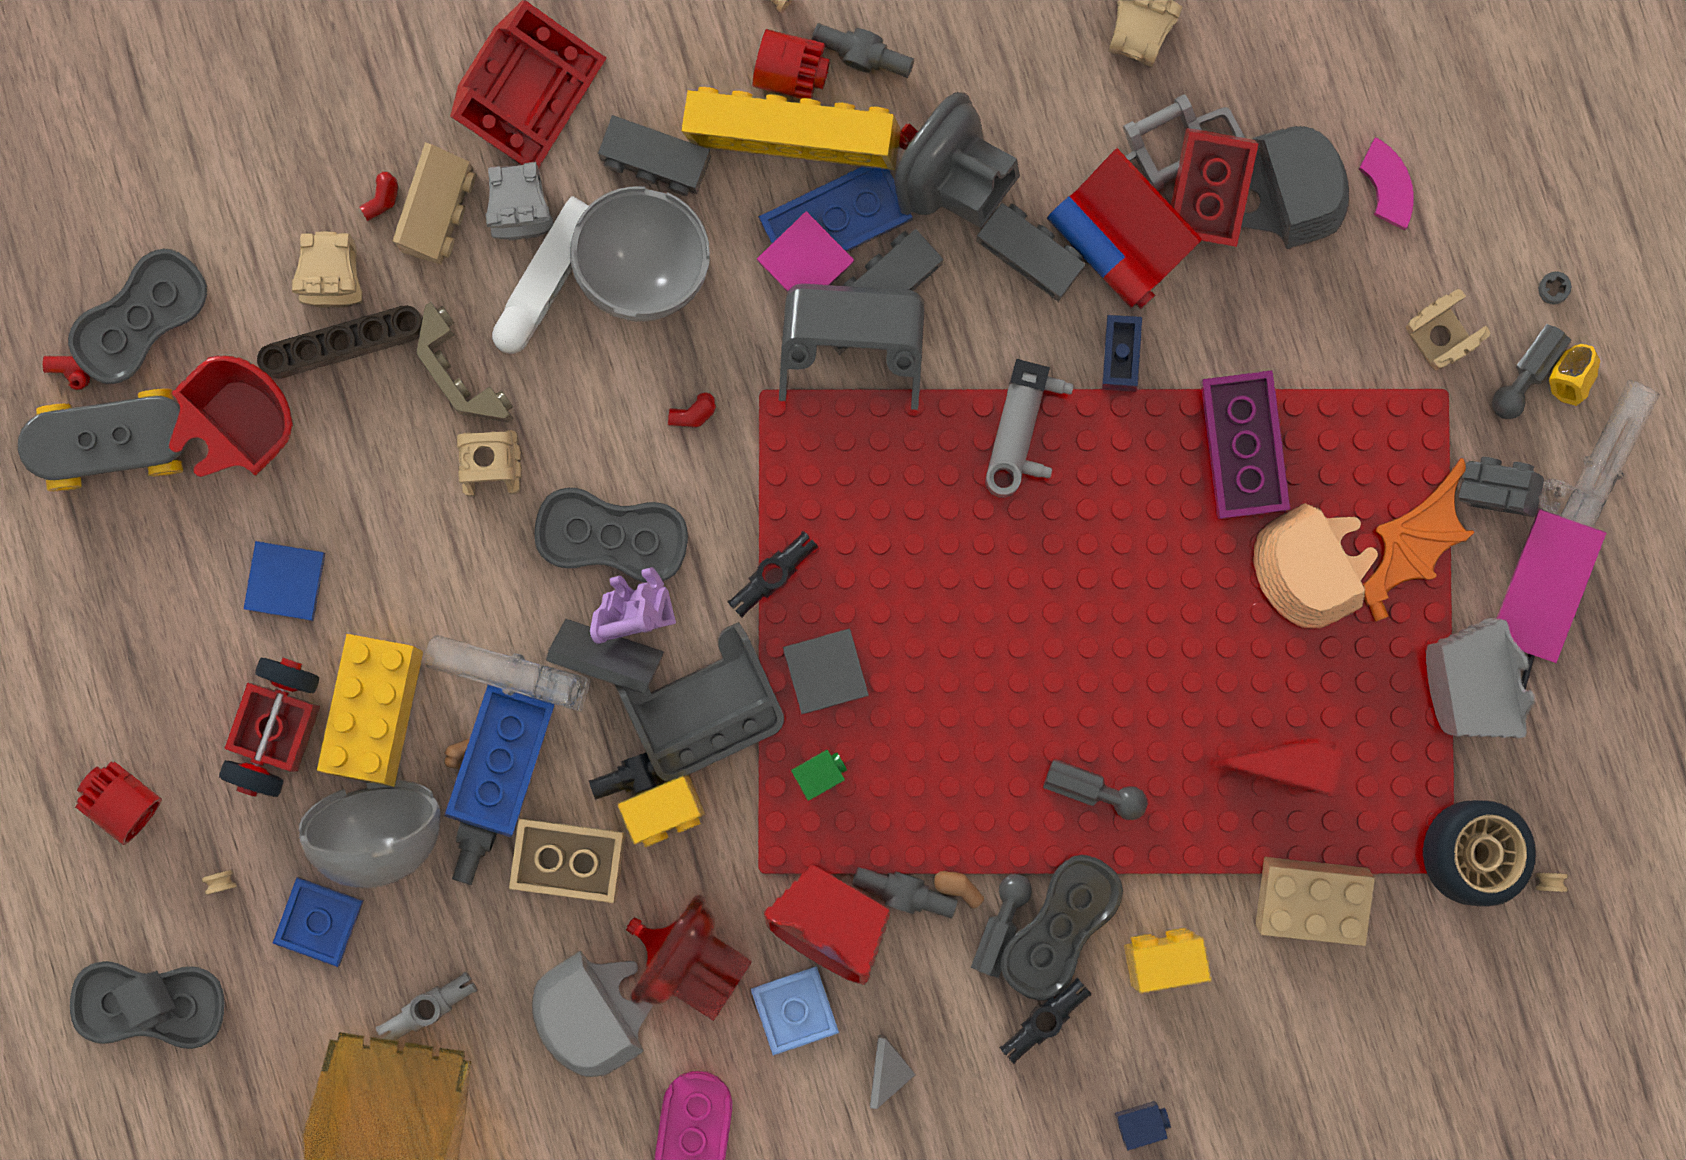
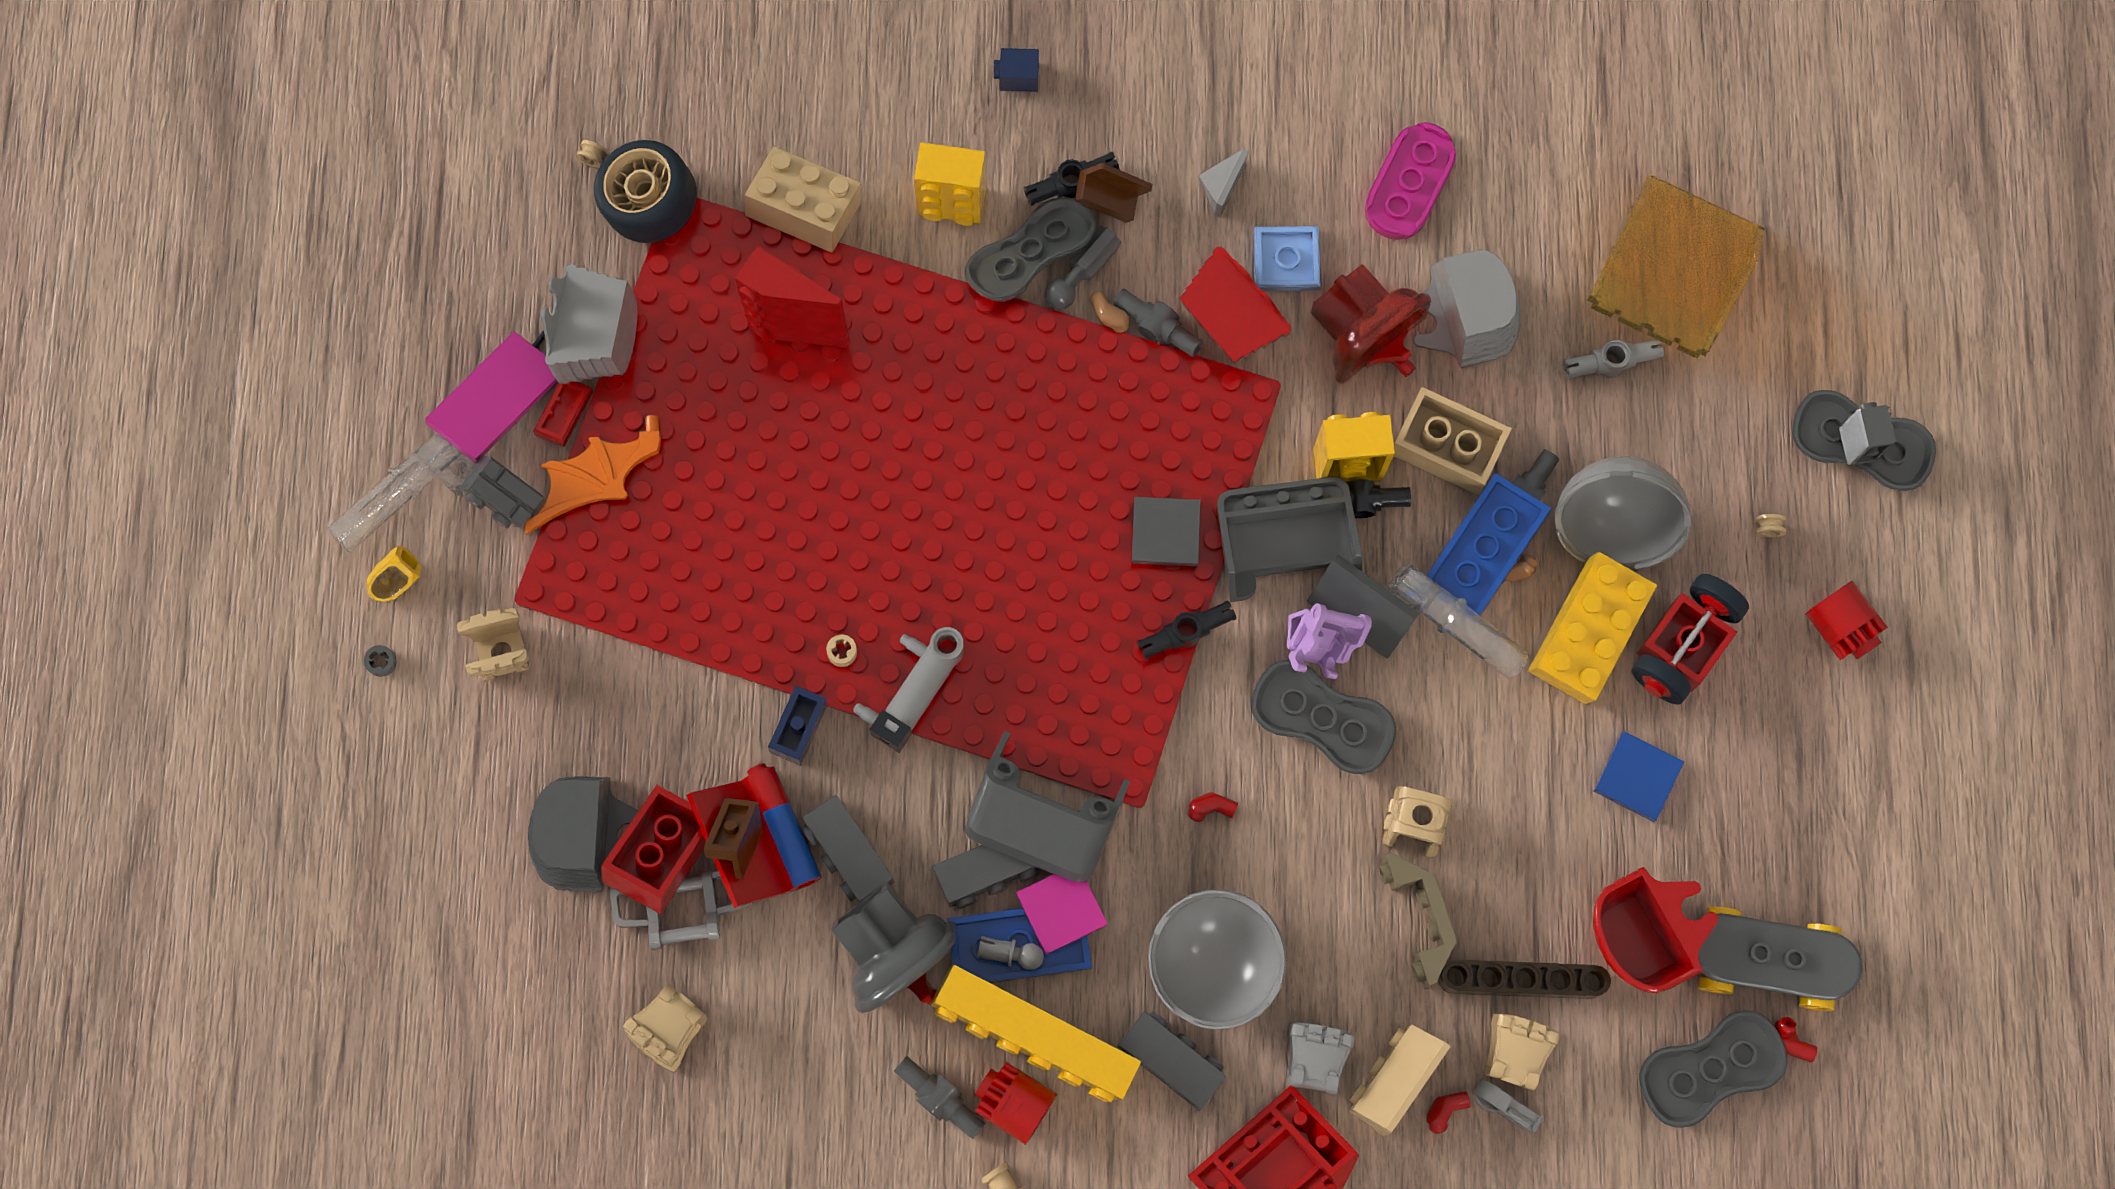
camera: 170 degrees left, 10 degrees down
blue tile [273,877,363,967] -> none
white piece [492,196,589,354] -> none
green brick [791,749,847,801] -> none
dark grey piece [1043,758,1148,820] -> none
magenta brick [1201,370,1290,519] -> none
light nougat piece [1253,503,1378,629] -> none
dark pink tile [1358,137,1414,231] -> none
dark grey piece [1492,324,1572,419] -> none
none -> red plate [533,381,593,447]
none -> reddish brown panel [704,798,763,879]
none -> tan bush [826,634,857,667]
none -> light grey pin [977,936,1044,970]
none -> reddish brown panel [1075,163,1153,223]
none -> light grey piece [1472,1079,1544,1134]

